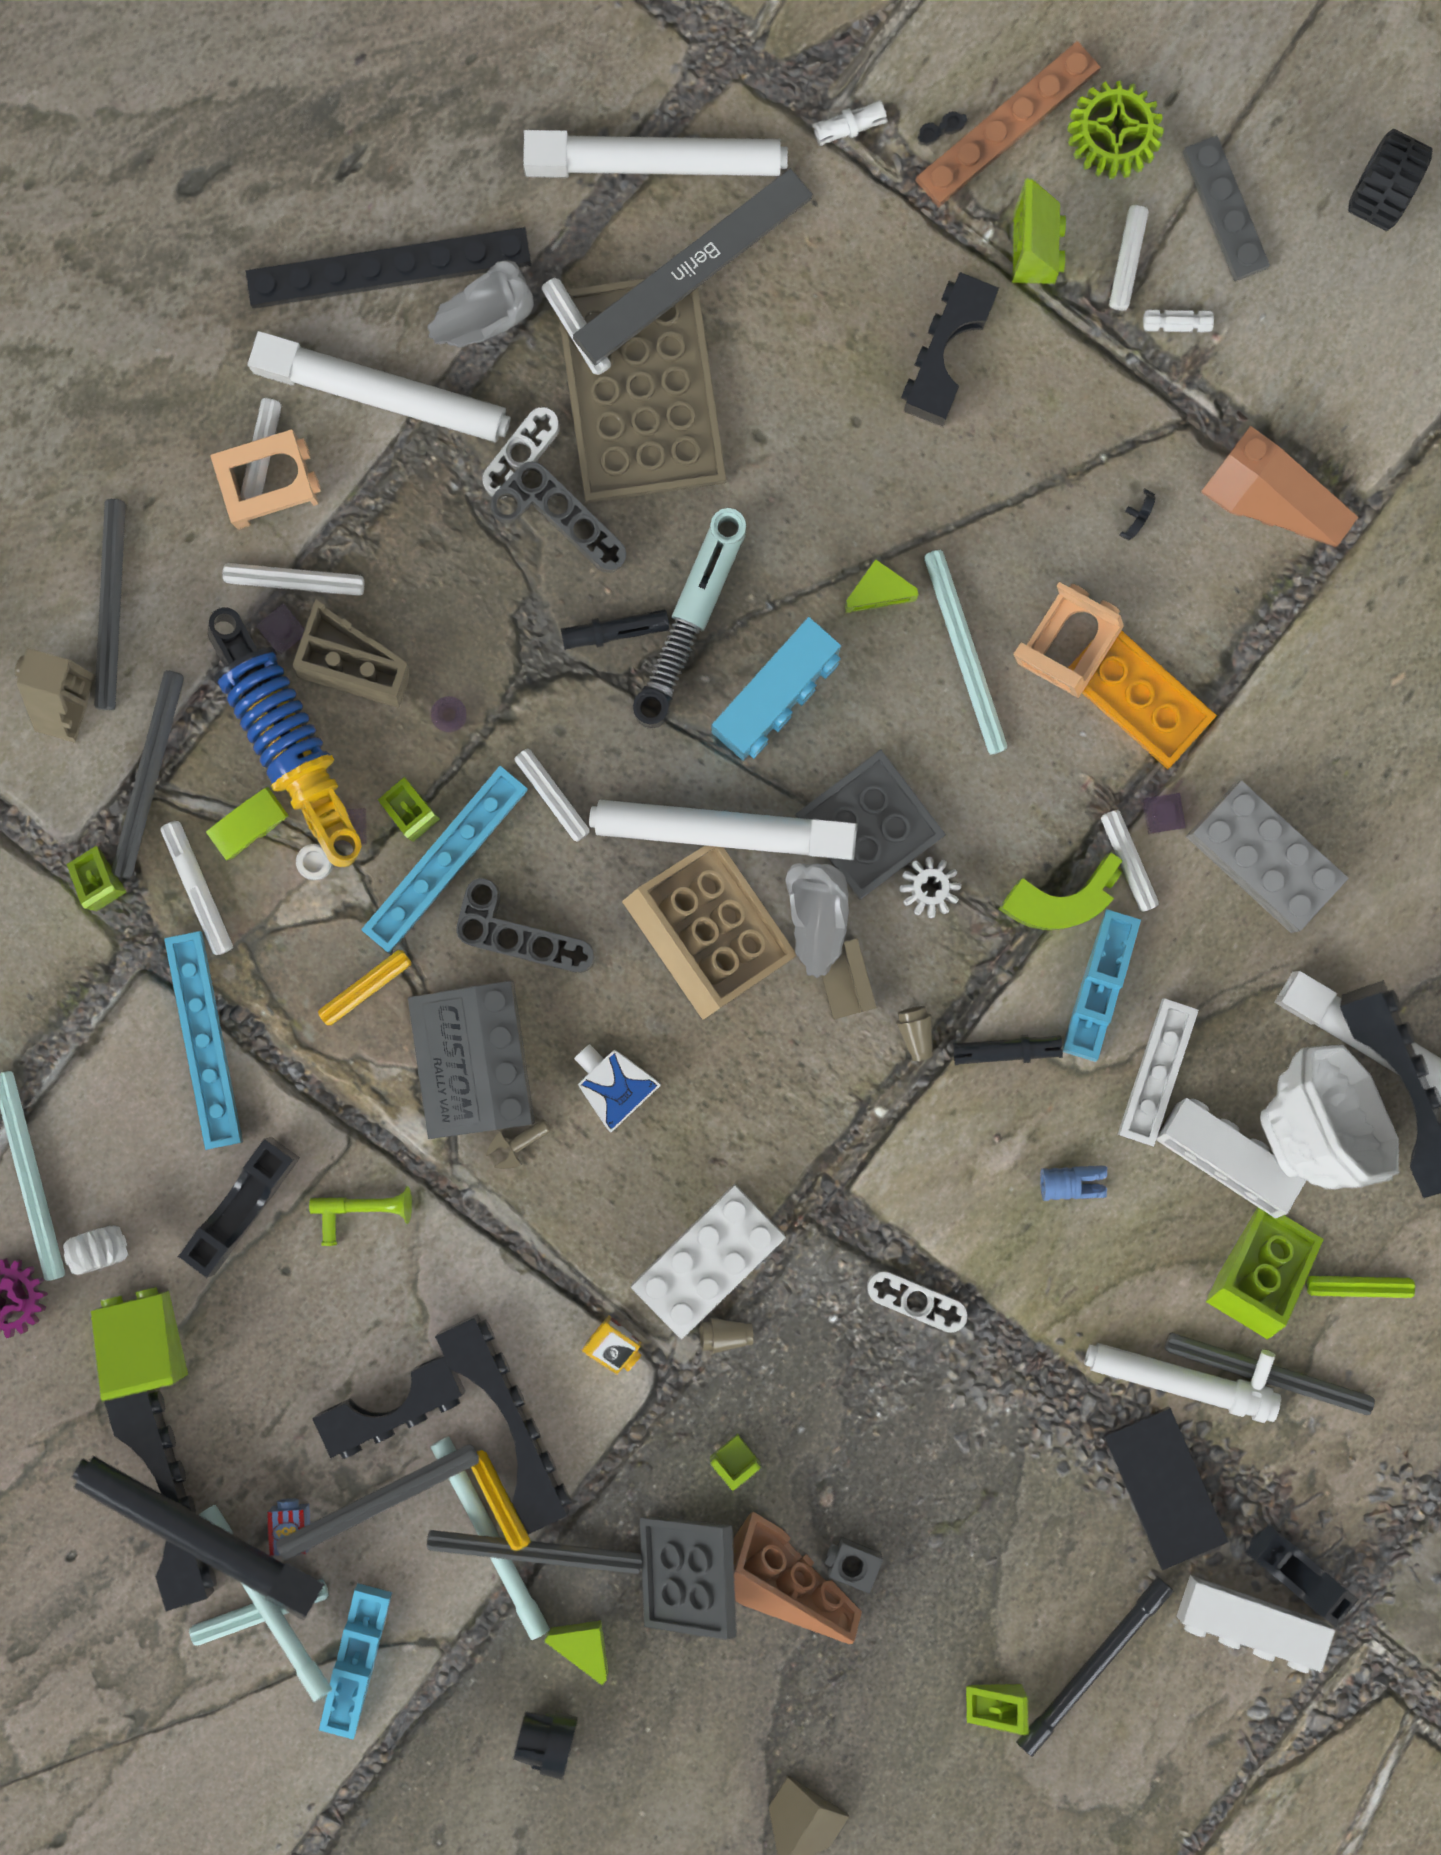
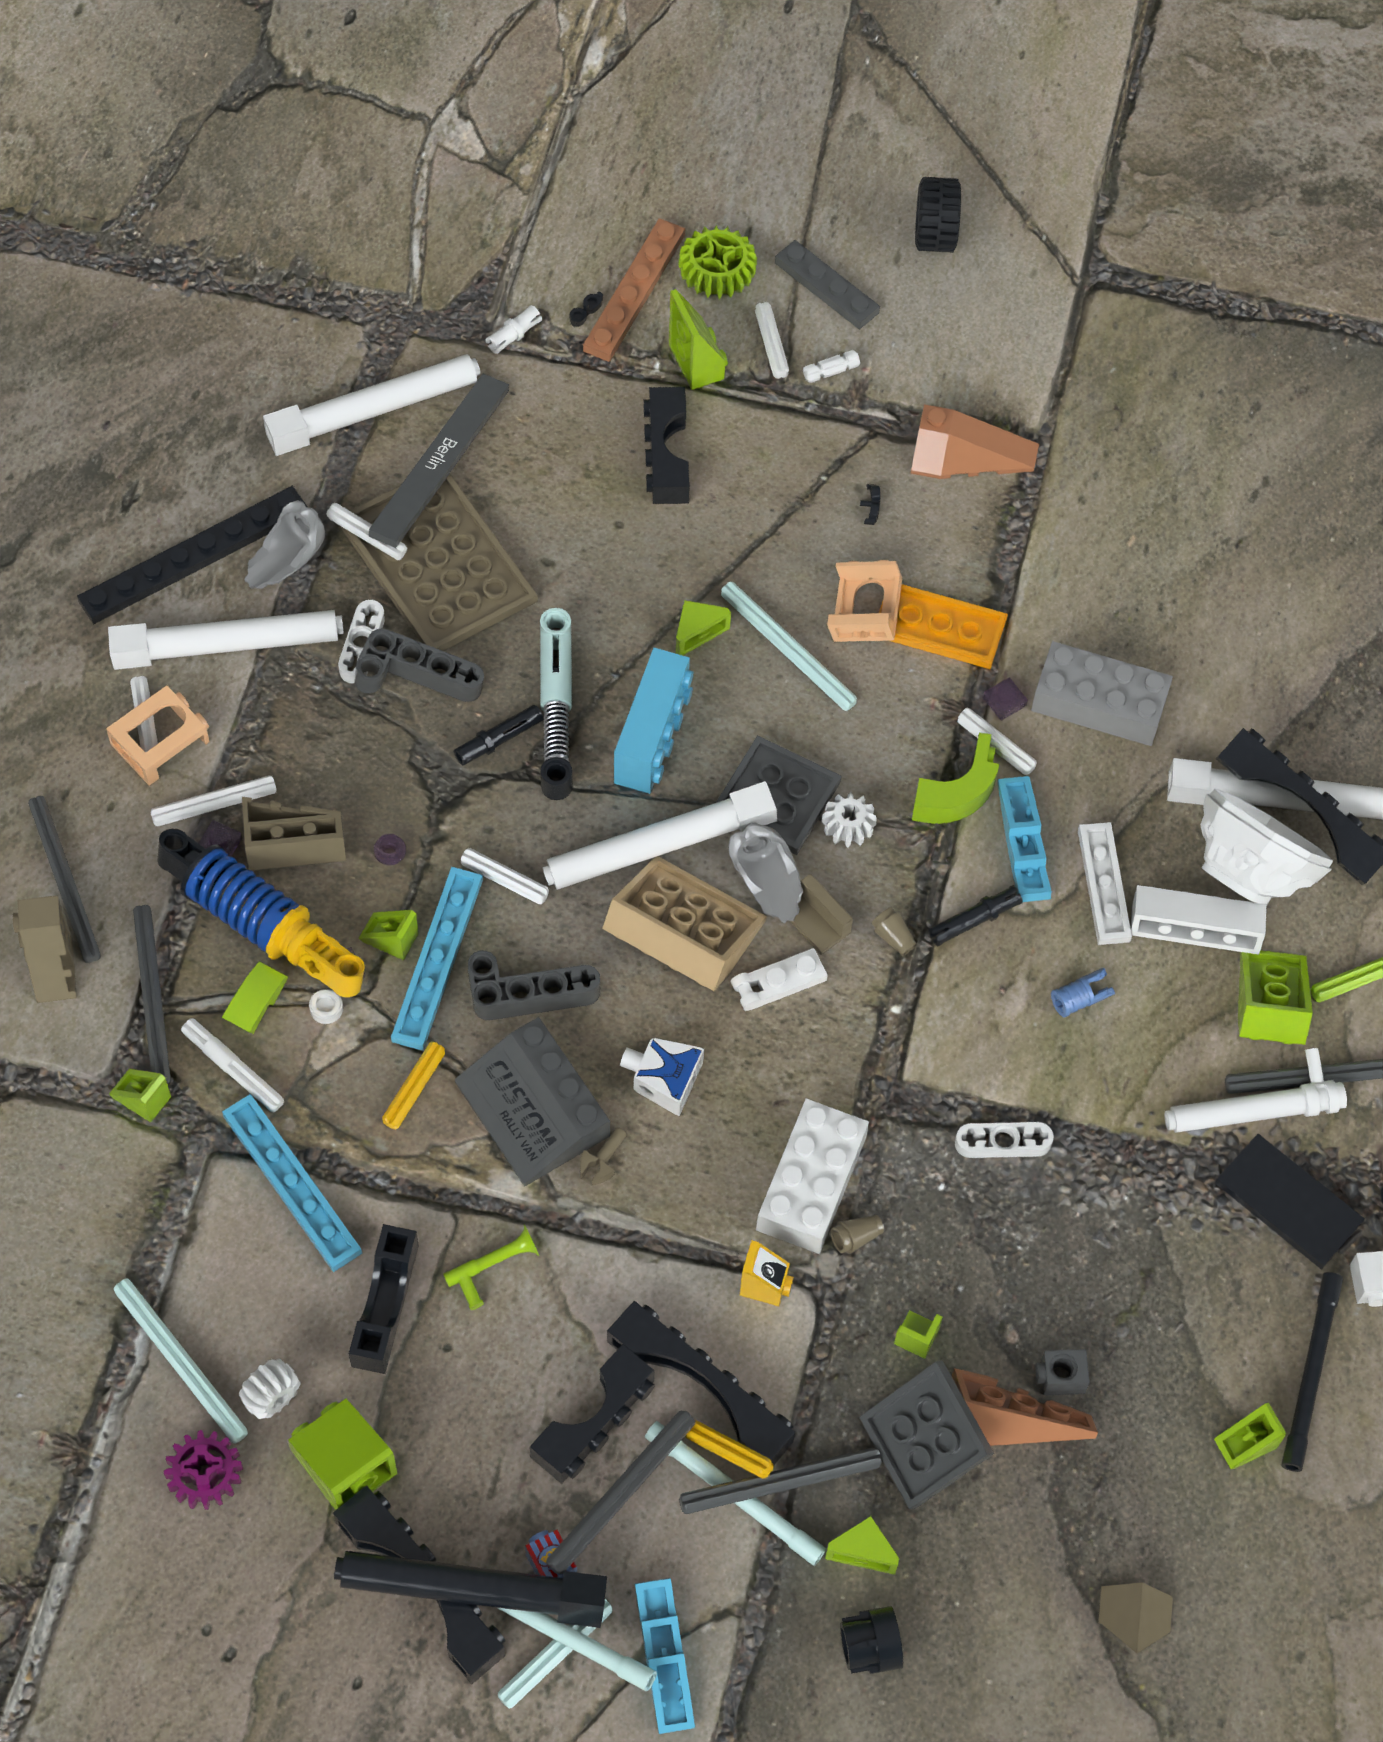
camera: 30 degrees left, 25 degrees down
none -> white plate [730,948,828,1011]

